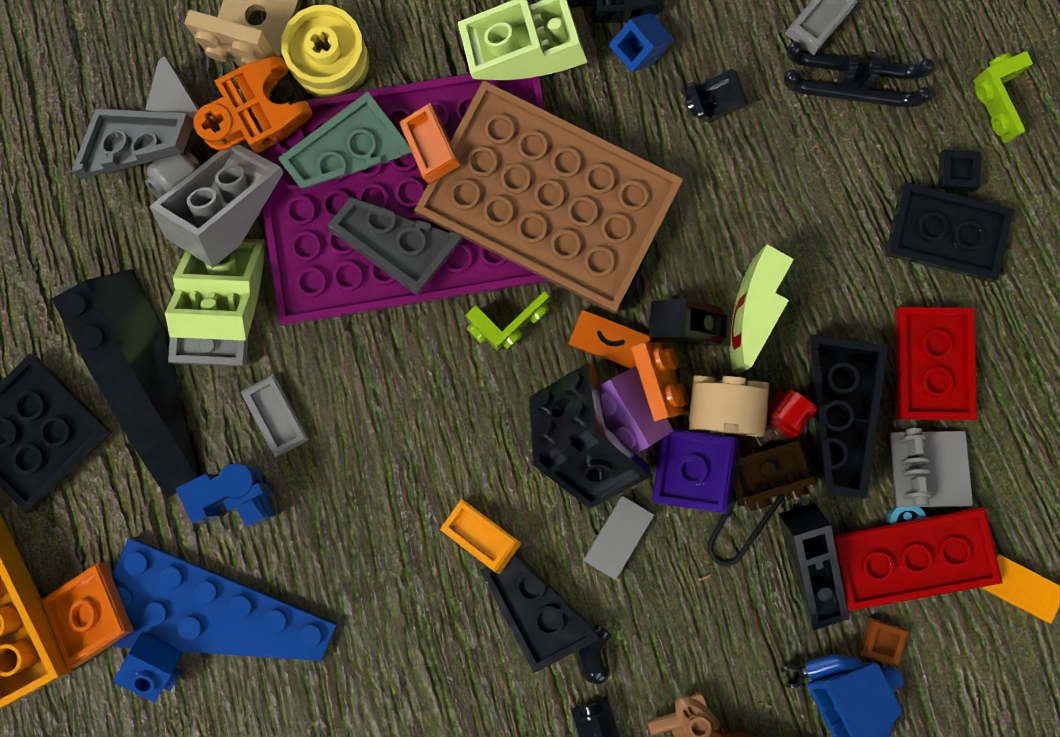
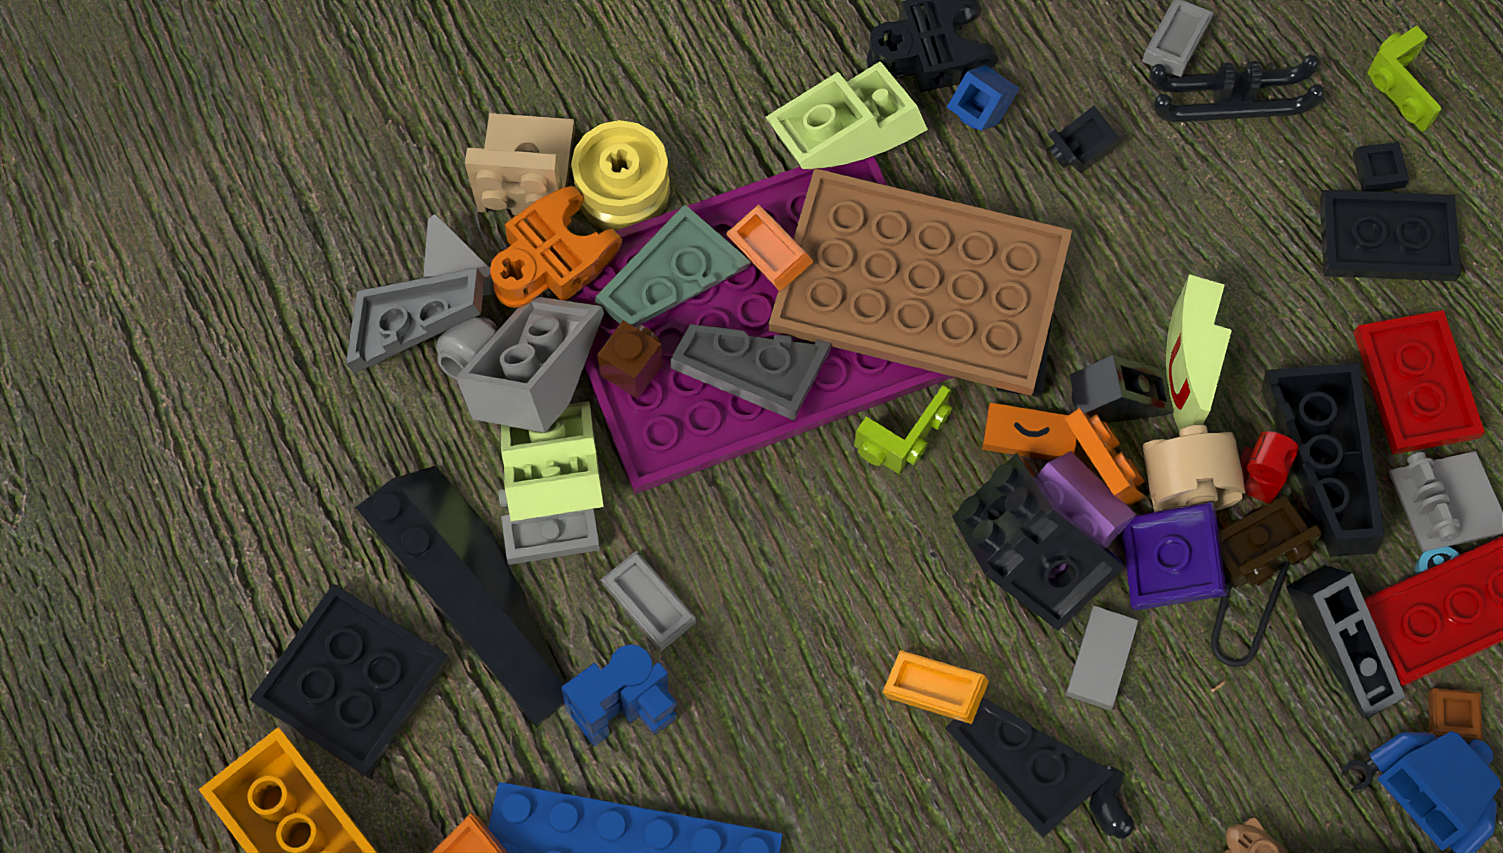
camera: 15 degrees left, 15 degrees down
none -> reddish brown brick [597,320,663,399]

